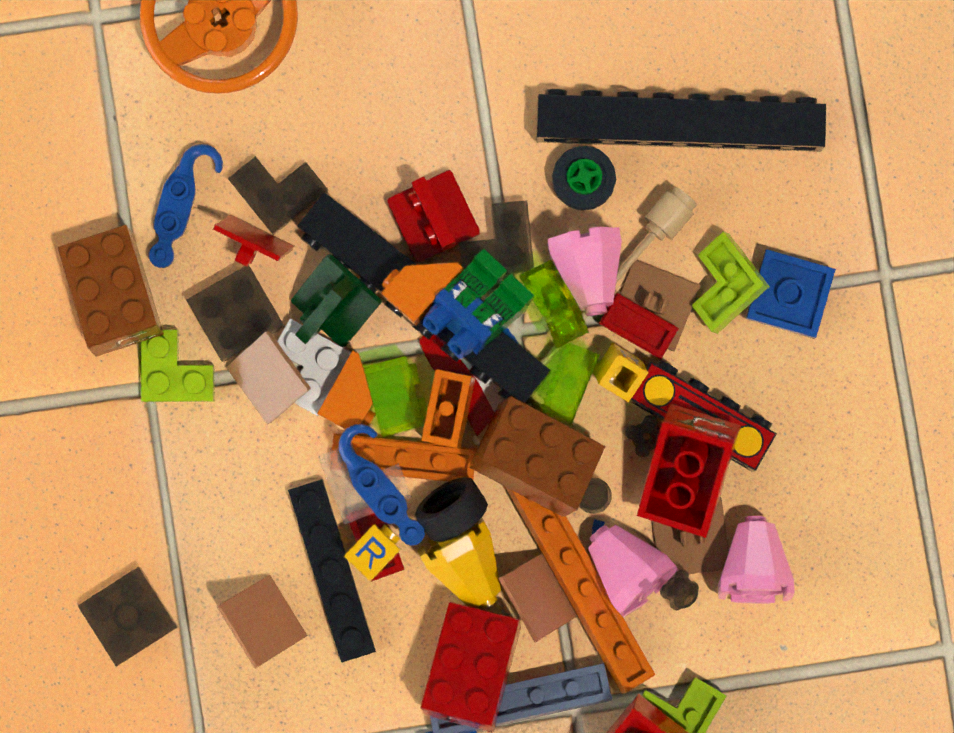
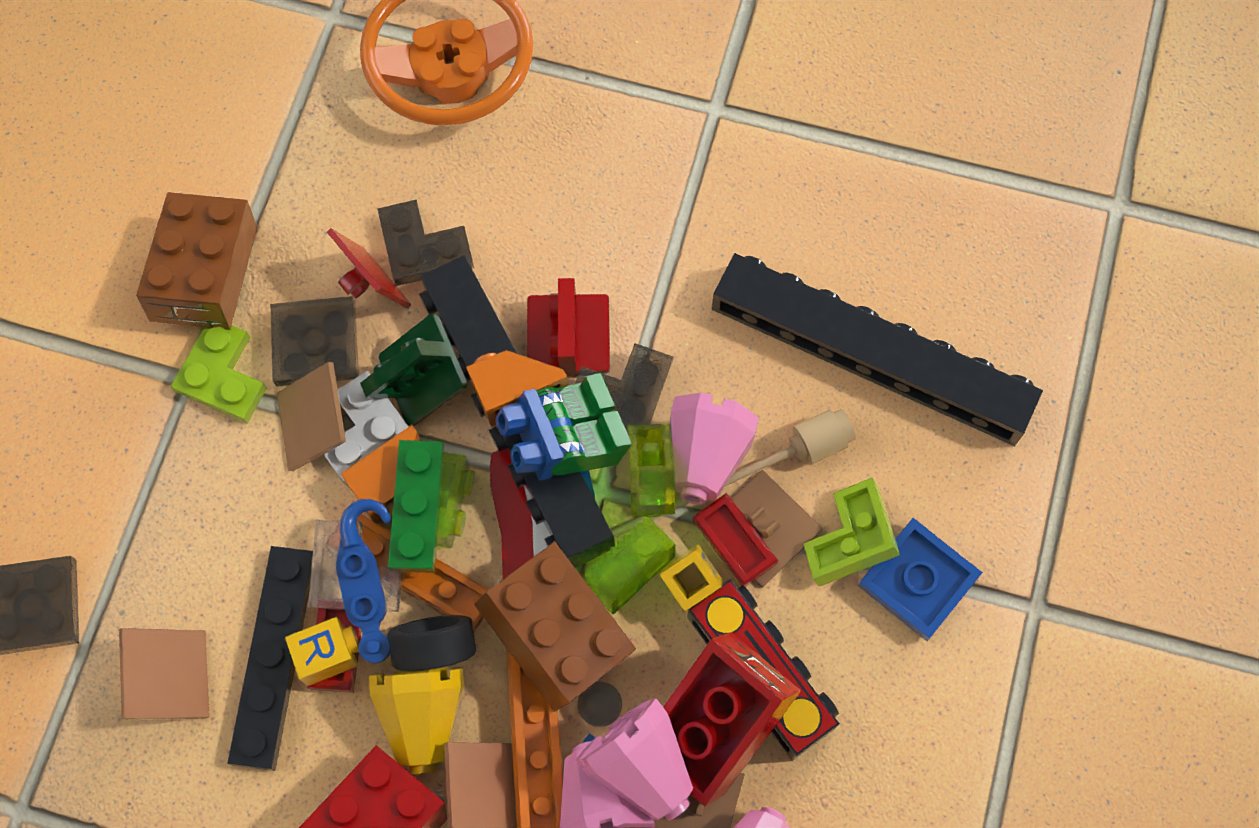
camera: 25 degrees right, 15 degrees down
blue piece [149,144,223,268] -> none
orange brick [421,369,476,449] -> none
black wheel [552,146,616,211] -> none
clear smoke plate [625,415,660,457] -> none
none -> green plate [388,440,444,573]
none -> bright pink cone [576,698,693,821]

